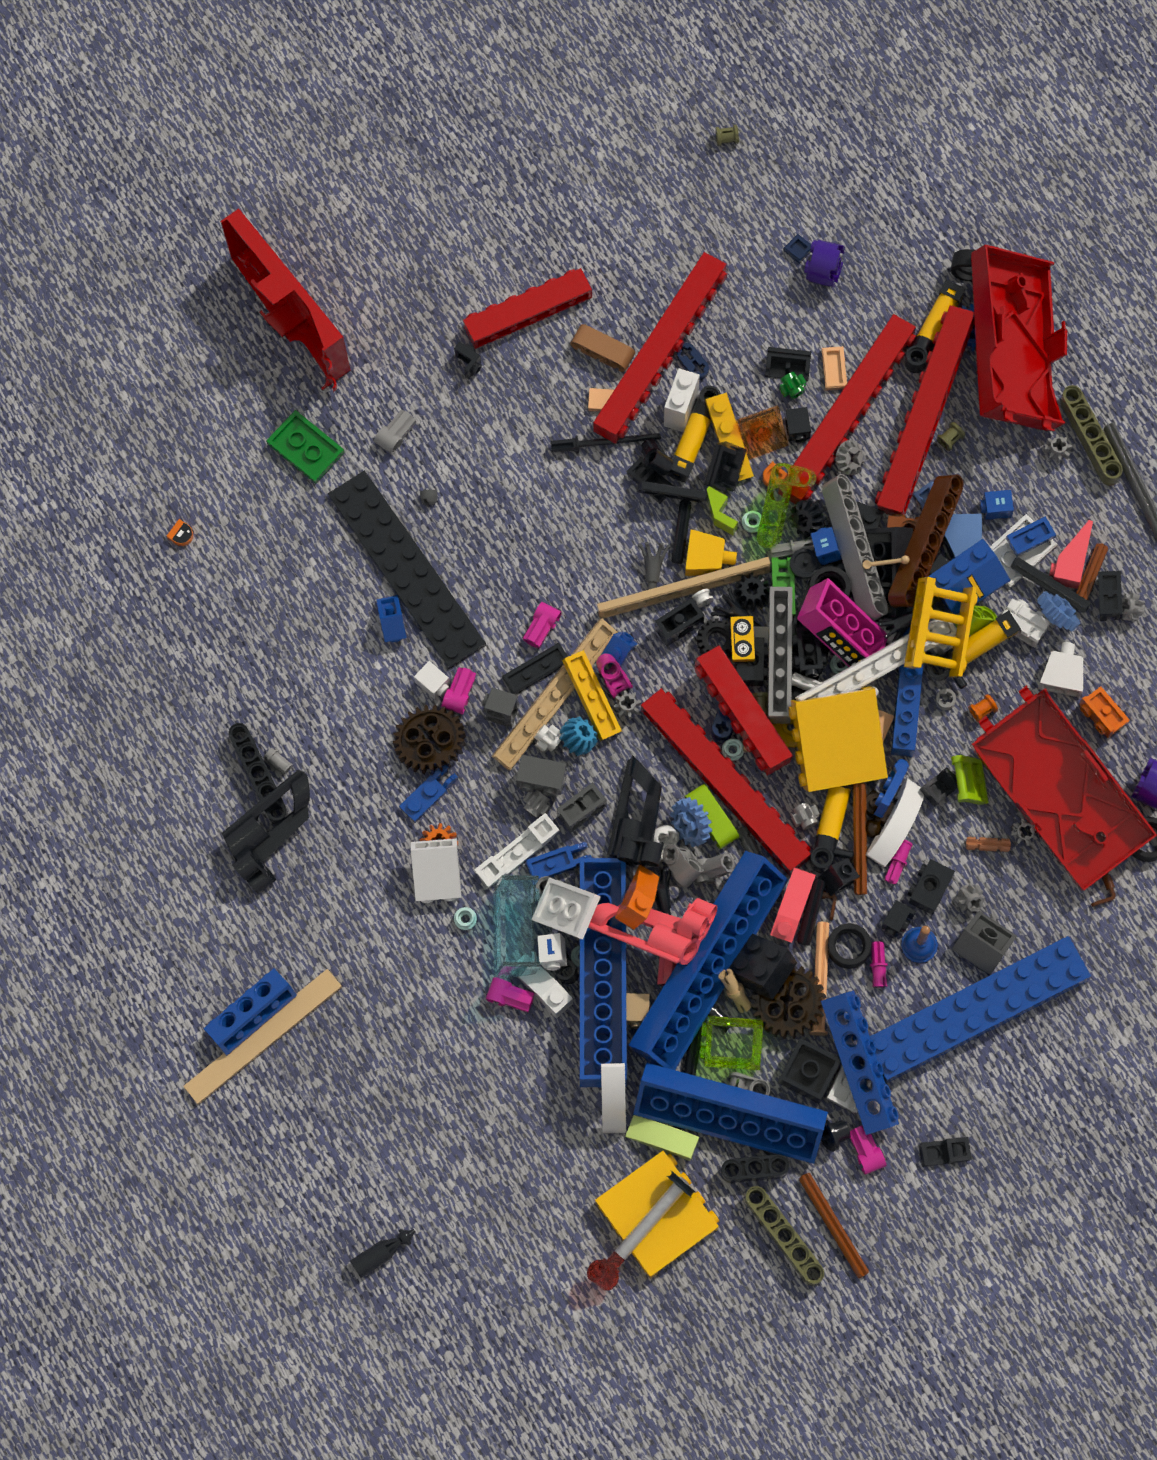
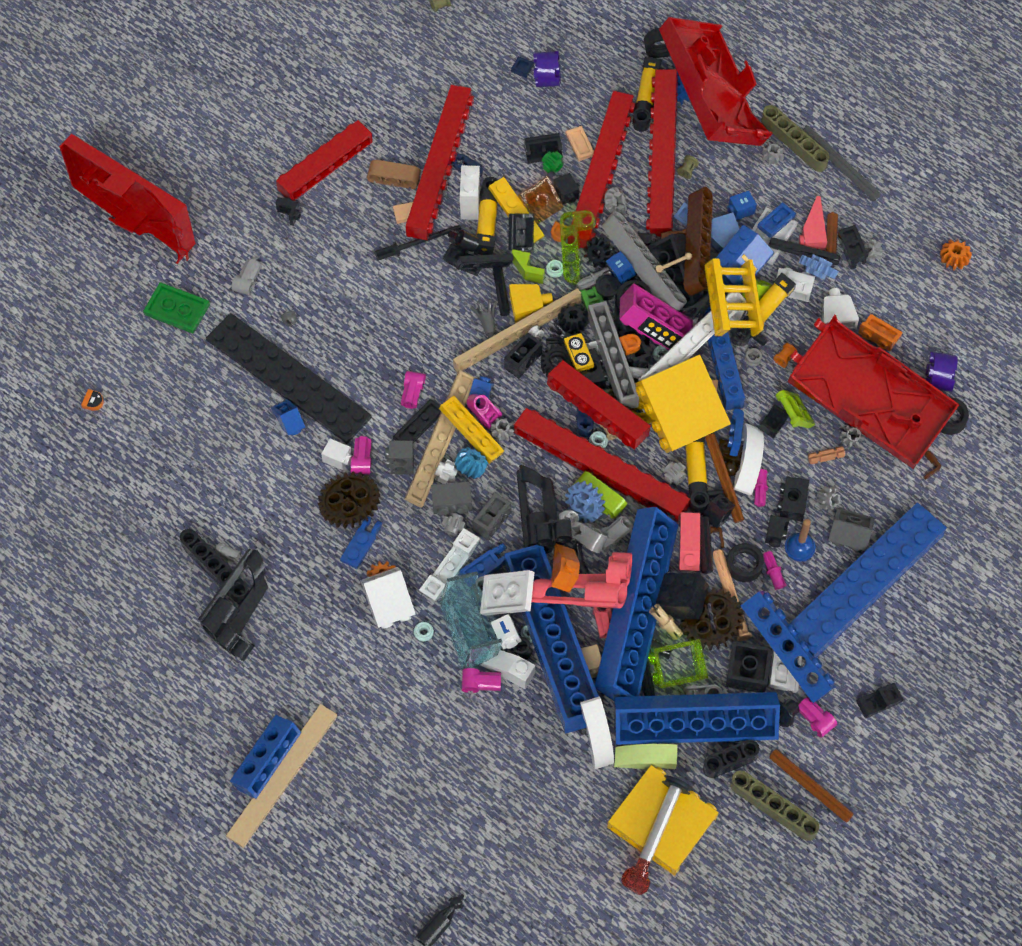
camera: 20 degrees left, 10 degrees down
none -> orange tile [619,334,641,356]

